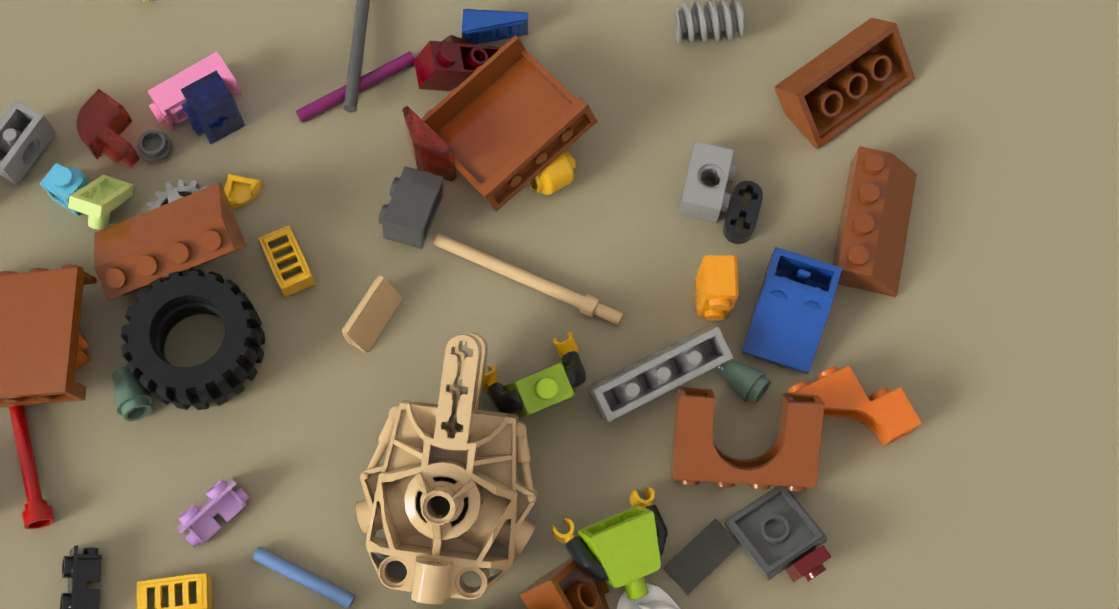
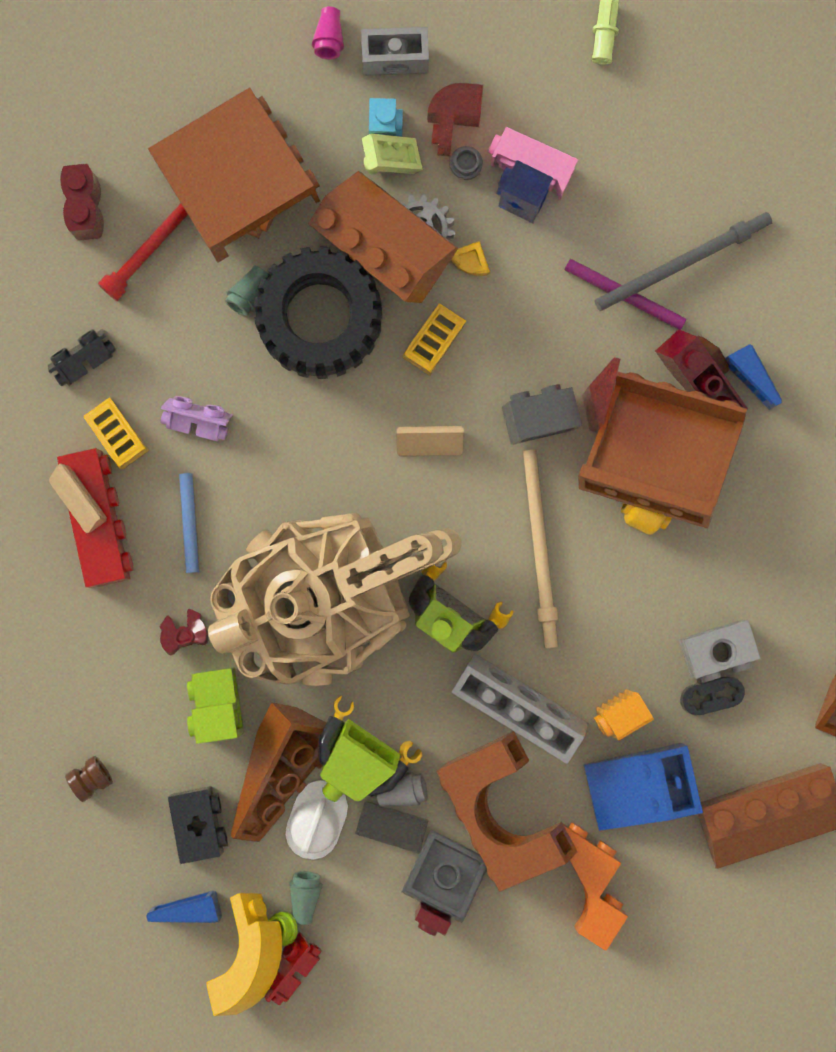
camera: 60 degrees right, 15 degrees up
sand green cone [717,359,771,404] -> none
none -> light grey cone [377,772,428,807]

